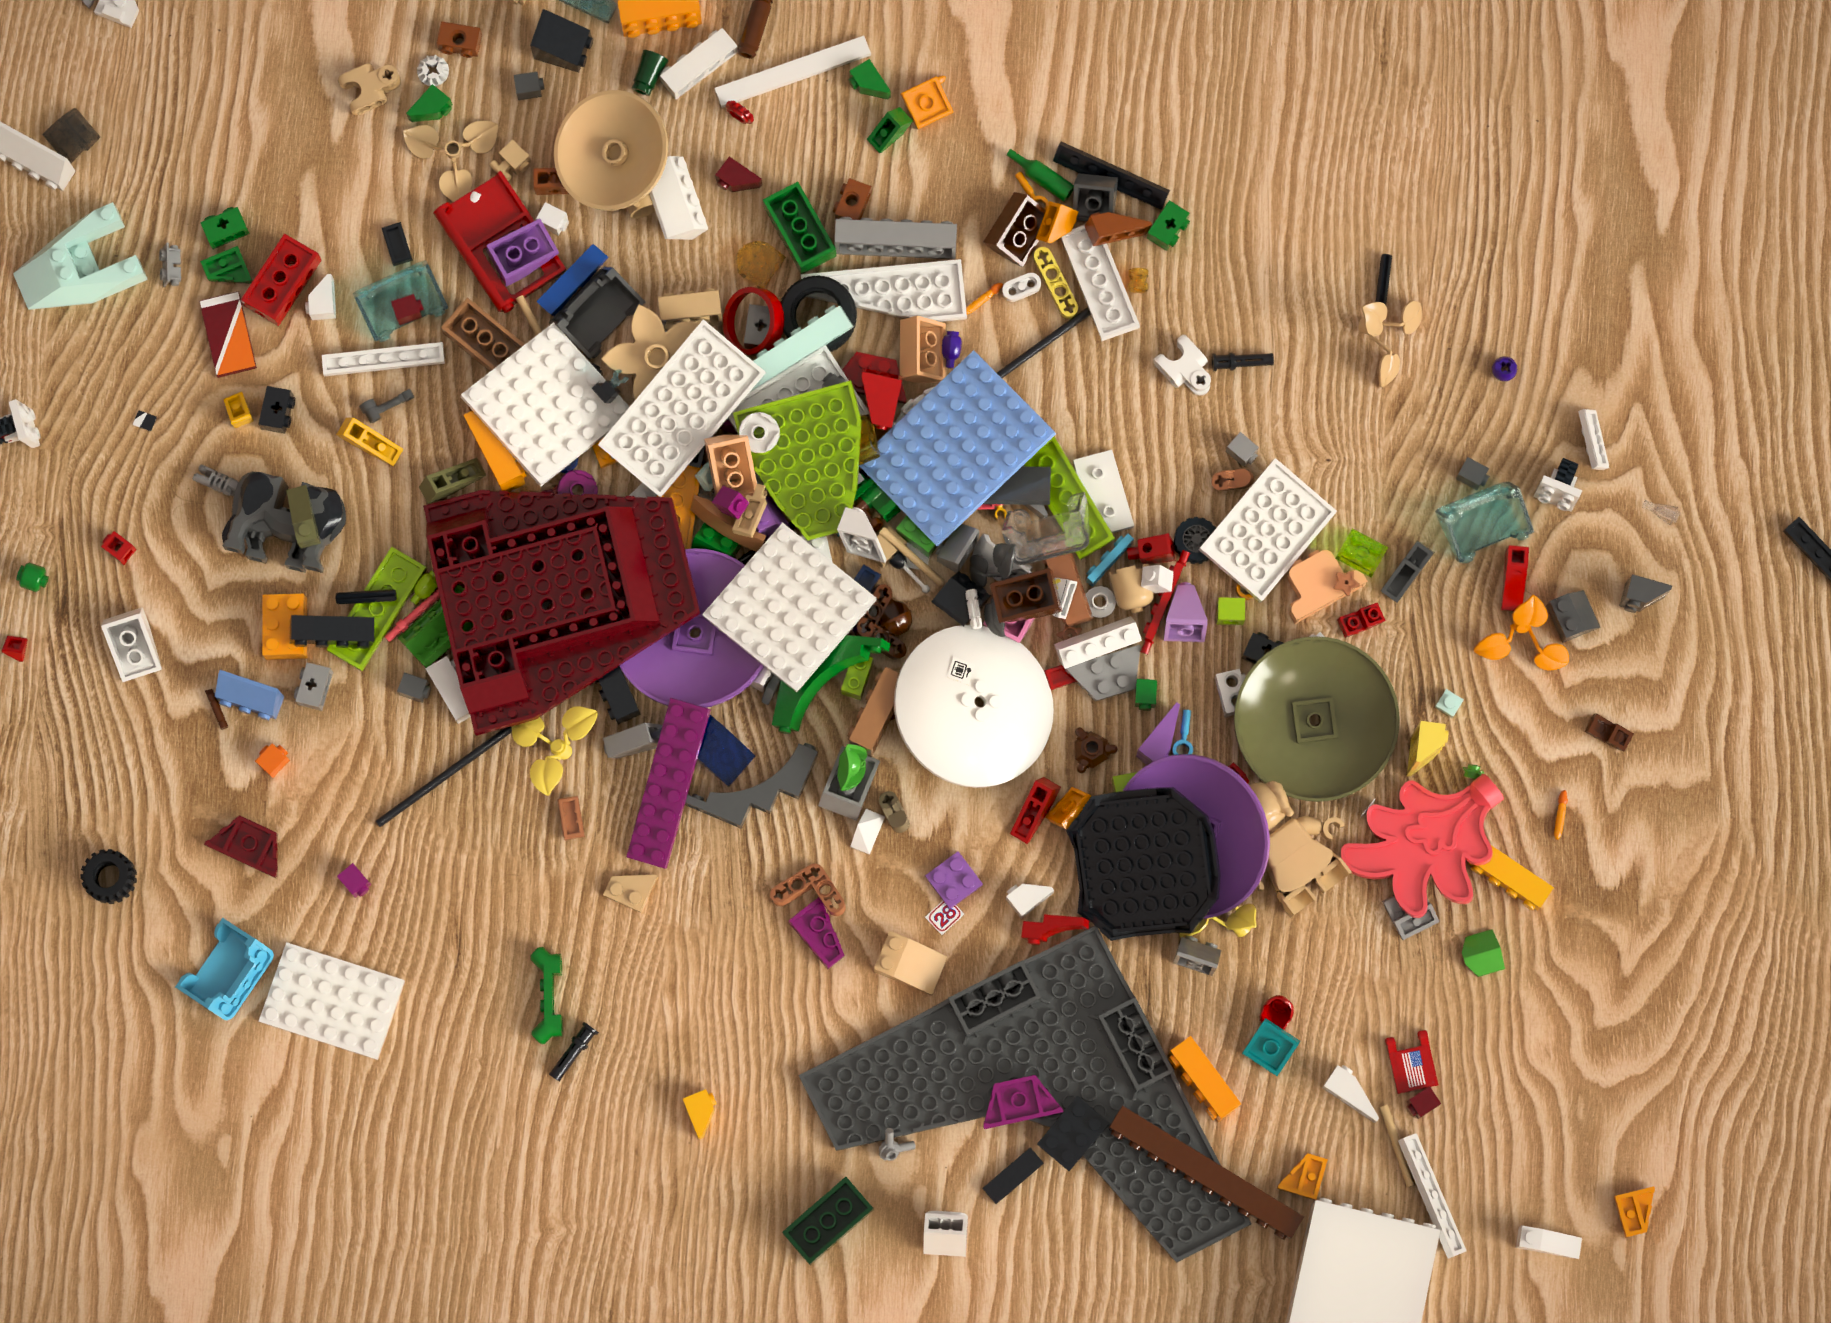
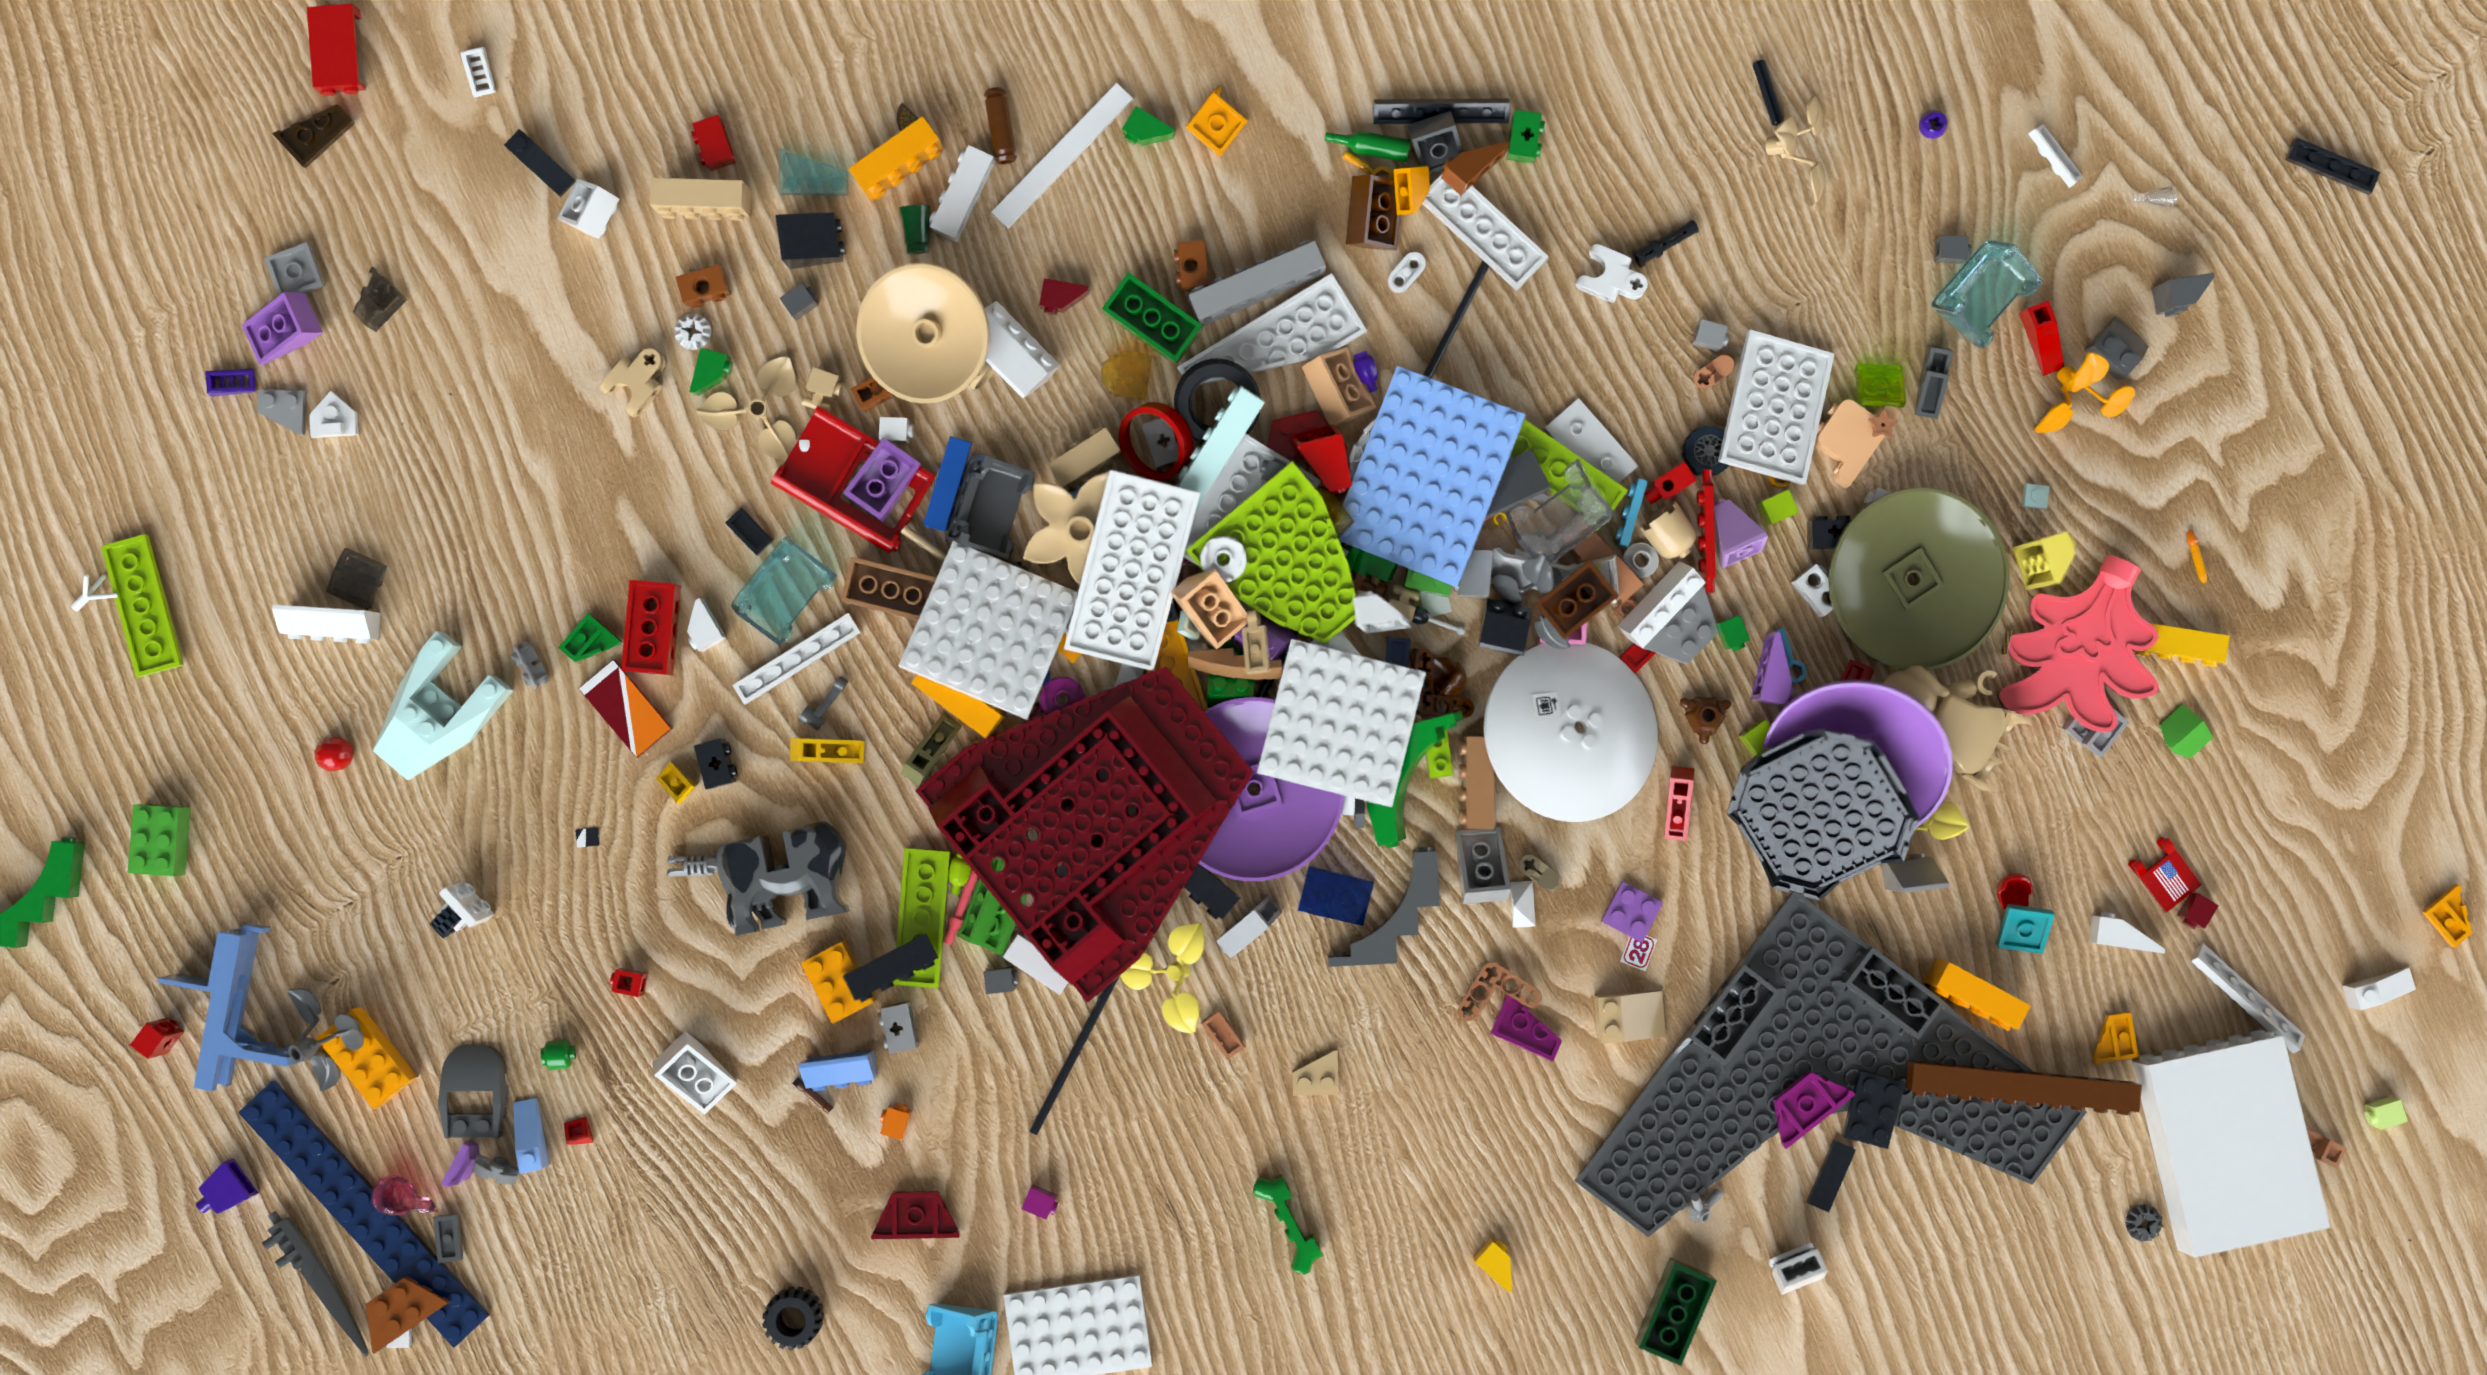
camera: 30 degrees left, 10 degrees up
green brick [200,207,250,249] -> none
olive slope [286,485,321,549] -> none
black axle [335,589,397,604] -> none
dark red brick [391,294,424,326] -> none
black pin [549,1022,599,1082] -> none
black piece [592,369,629,403] -> none
magenta plate [626,698,711,869] -> none
magenta brick [712,486,749,519] -> none
red gear [725,101,754,124] -> none
bright green hat [837,744,867,791] -> none
green slope [867,107,913,153] -> none
tan bar [879,527,945,587] -> none
white axle [965,589,982,629] -> none
light orange piece [966,283,1003,315] -> none
white slope [1006,884,1054,919] -> none
red slope [1021,914,1089,945] -> none
light yellow beam [1033,247,1078,319] -> none
light orange tile [1046,787,1091,830] -> none
clear yellow wheel [1128,268,1148,293] -> none
white brick [1141,565,1173,594] -> none
red slope [1337,602,1386,638] -> none
tan bar [1380,1105,1415,1188] -> none
bright green plate [1463,764,1484,779] -> none
white plate [1533,458,1582,512] -> none
reddish brown slope [1585,714,1634,752] -> none

